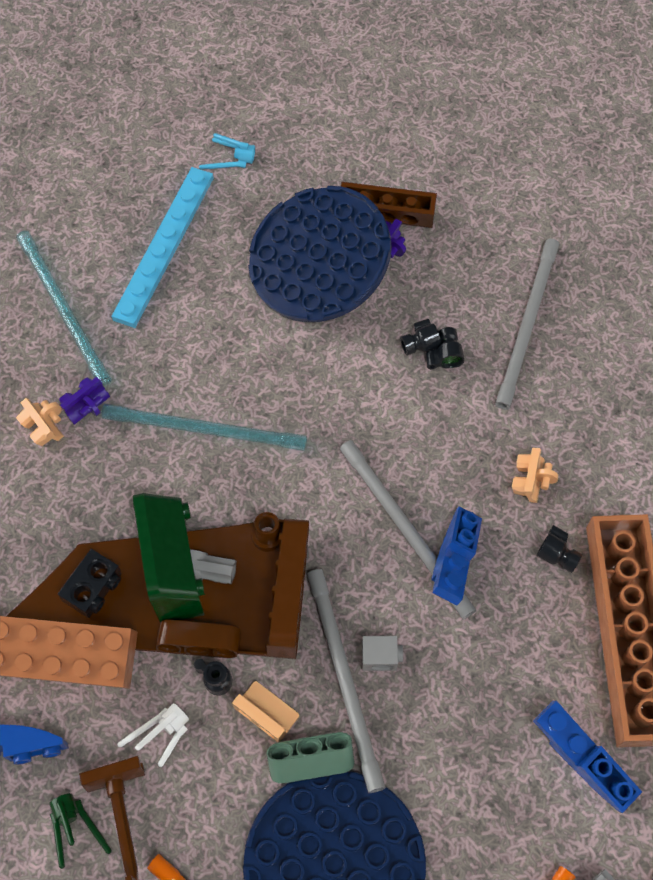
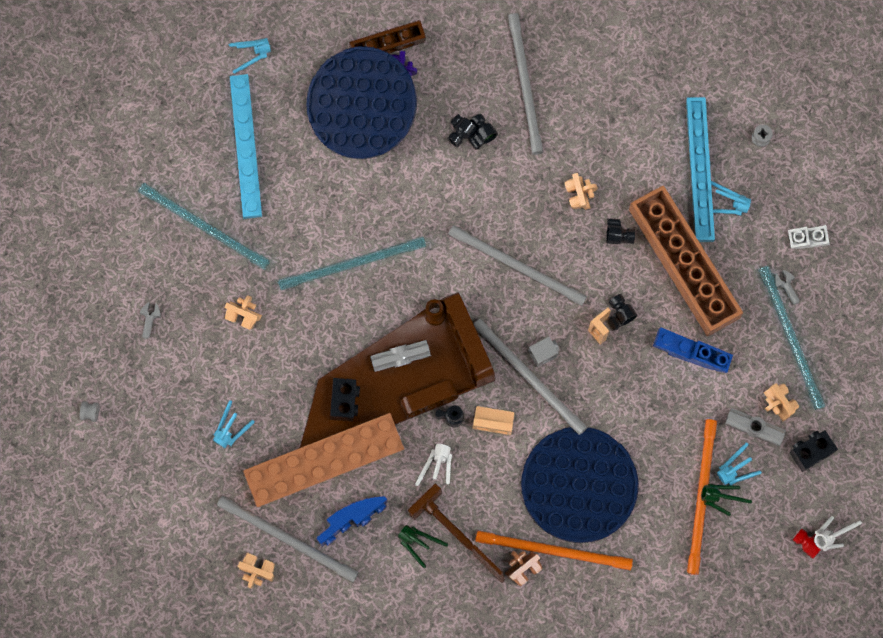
camera: 30 degrees left, 10 degrees up
dark purple hips [59,377,110,425] -> none
dark green windscreen [133,493,205,622] -> none
sand green beam [266,732,355,783] -> none
blue slope [431,506,482,606] -> none
none -> light nougat panel [588,307,611,345]
none -> black piece [608,294,638,331]

